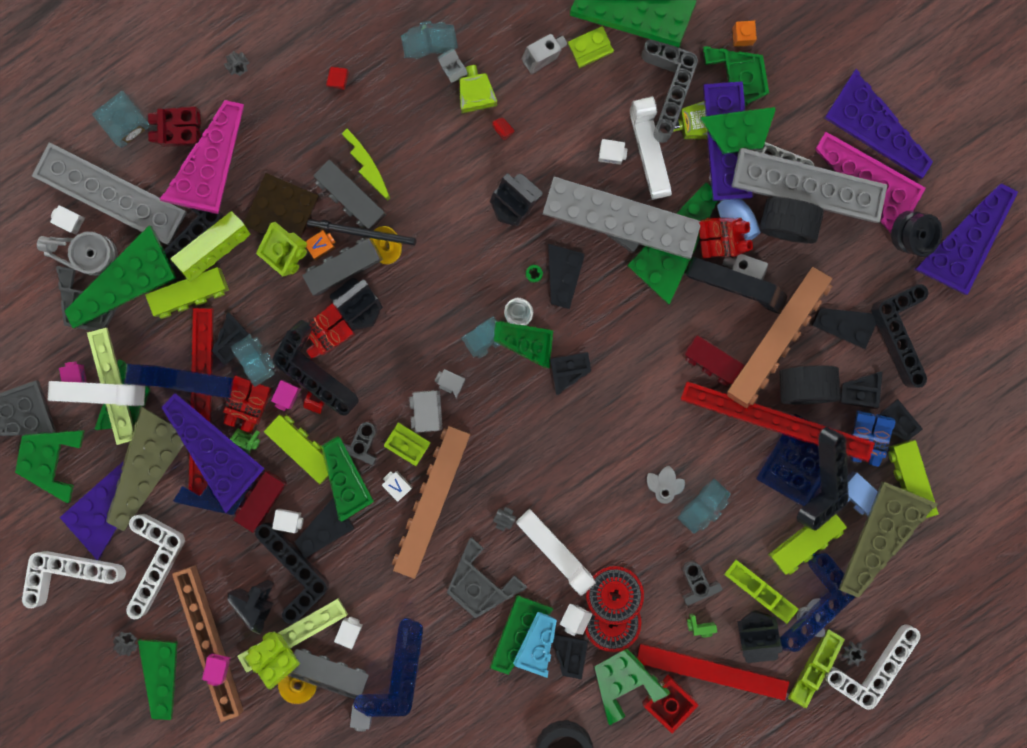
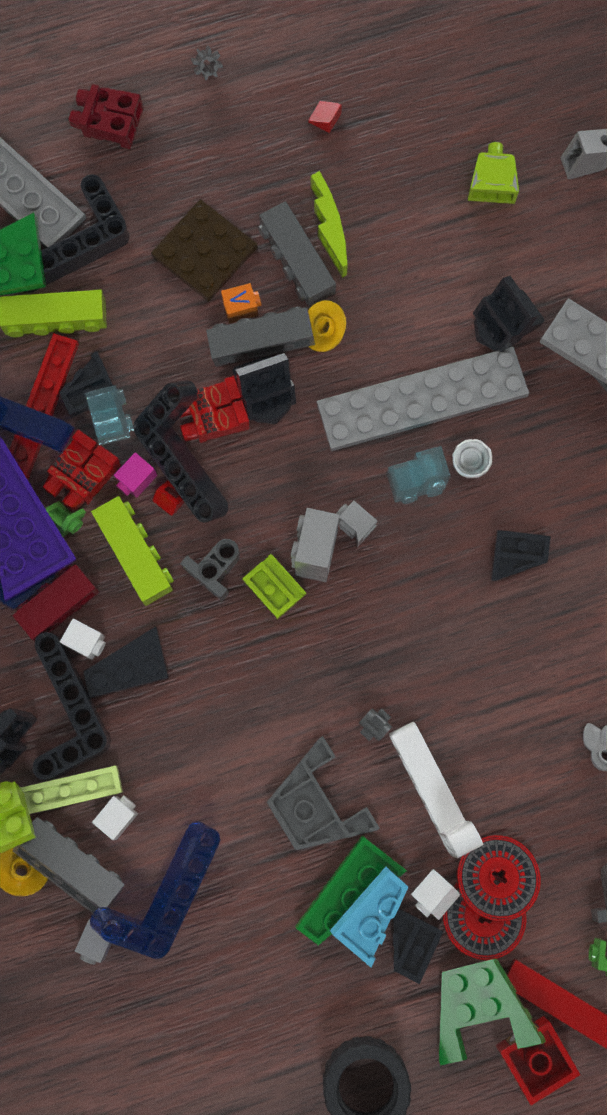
camera: 15 degrees right, 10 degrees down
clear light blue brick [92,91,151,148] -> none
dark pink wing [160,100,244,214] -> none
lime brick [170,211,251,282] -> none
lime plate [256,222,307,276] -> none
black bar [307,219,417,246] -> none
green wing [321,436,374,522] -> none
white brick [382,471,413,502] -> none
nougat brick [392,426,471,579] -> none
clear light blue brick [401,21,458,59] -> none
light grey bracket [438,49,468,83] -> none
red slope [492,118,515,140] -> none
green wing [494,321,554,368] -> none
green bush [526,265,543,283] -> none
black wing [548,244,585,309] -> none
none -> light grey plate [317,347,529,451]

